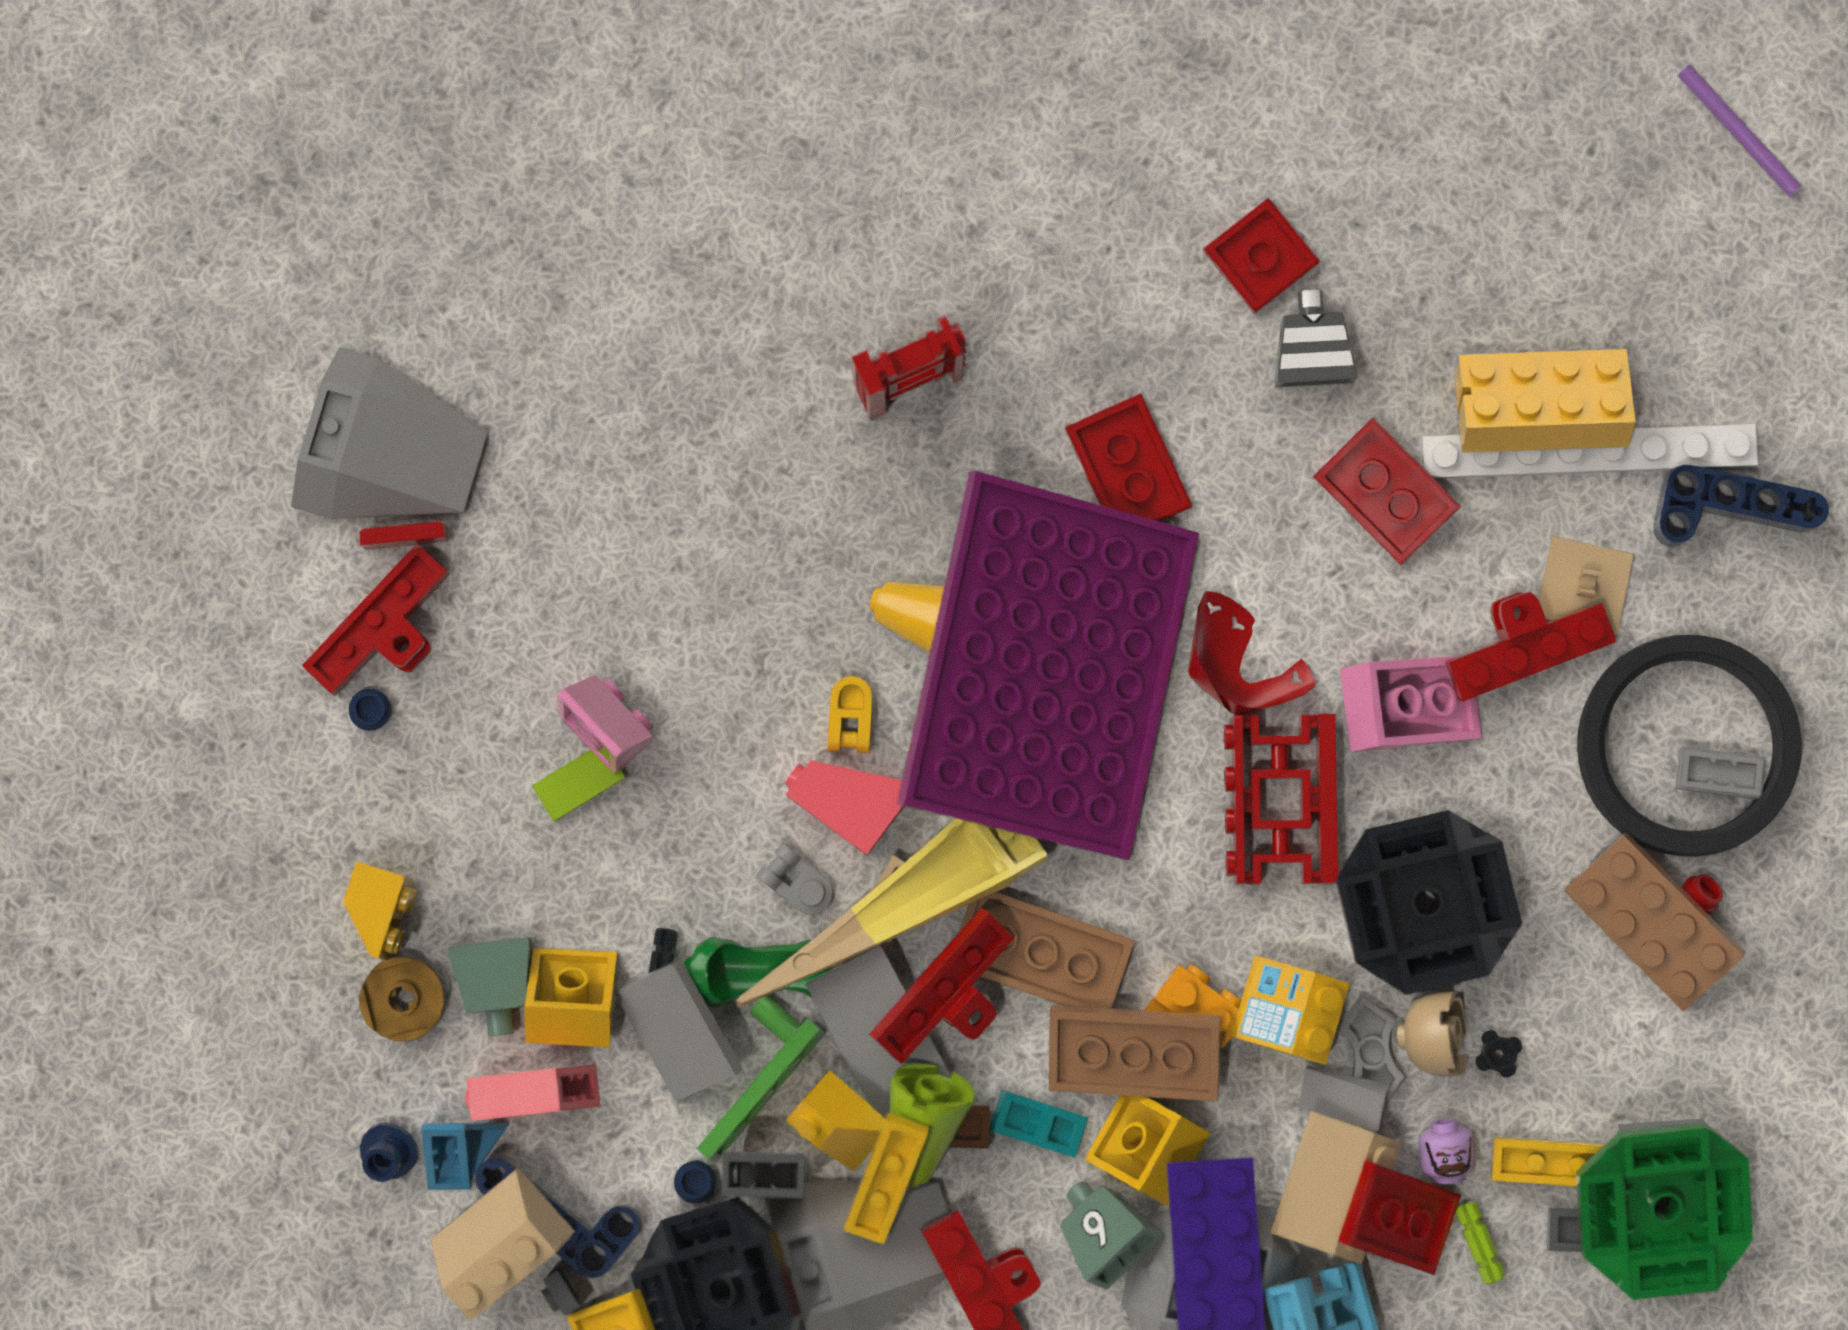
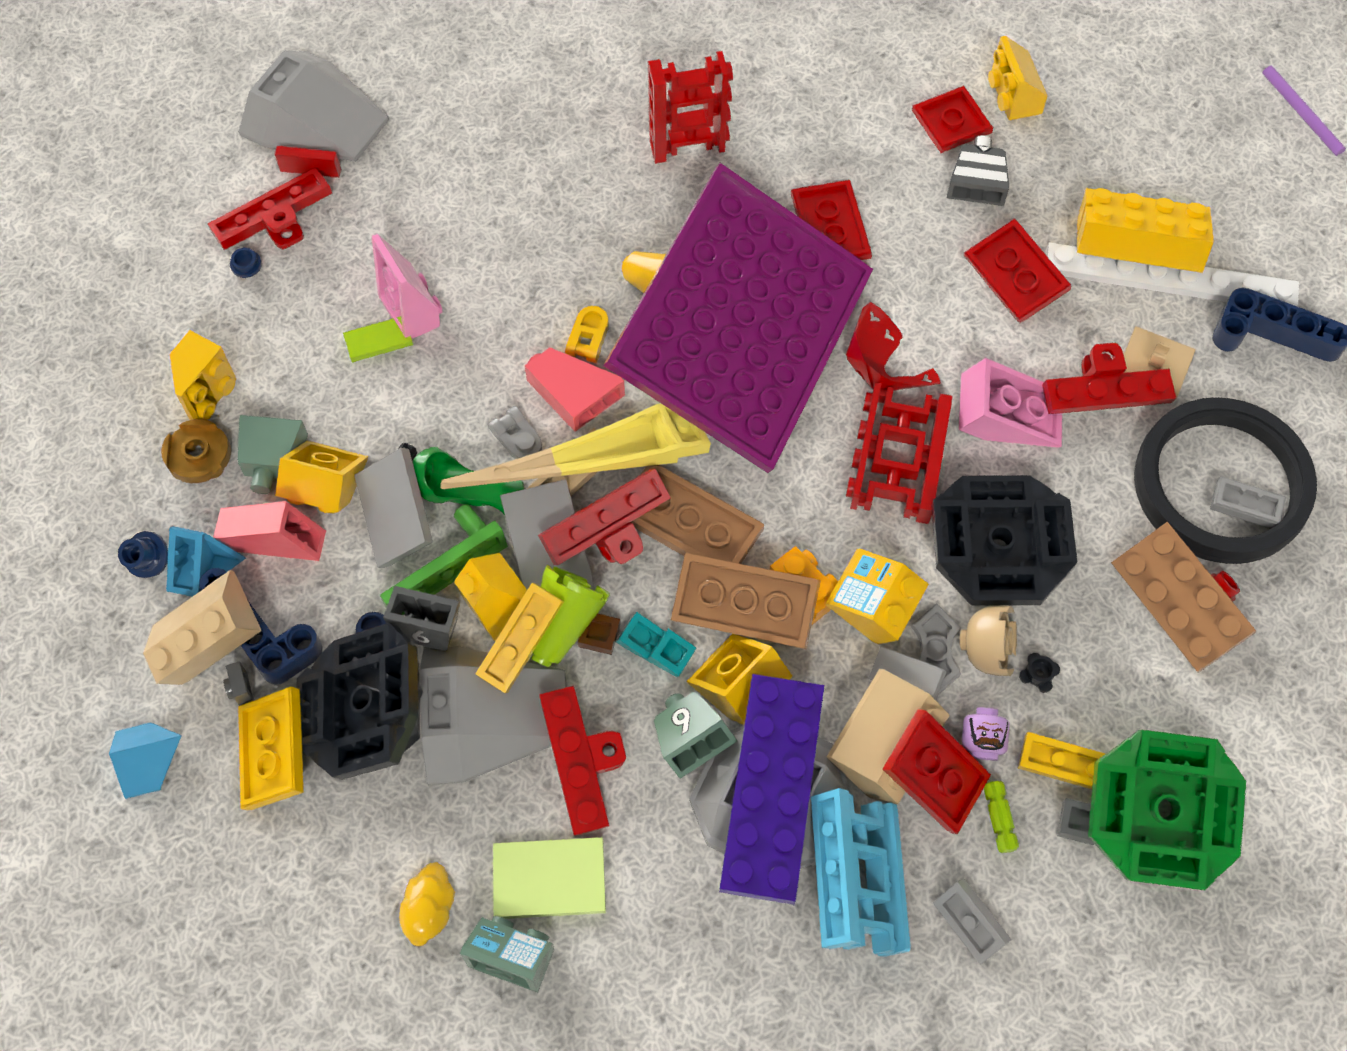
camera: 15 degrees right, 20 degrees down
none -> yellow slope [988,36,1048,120]

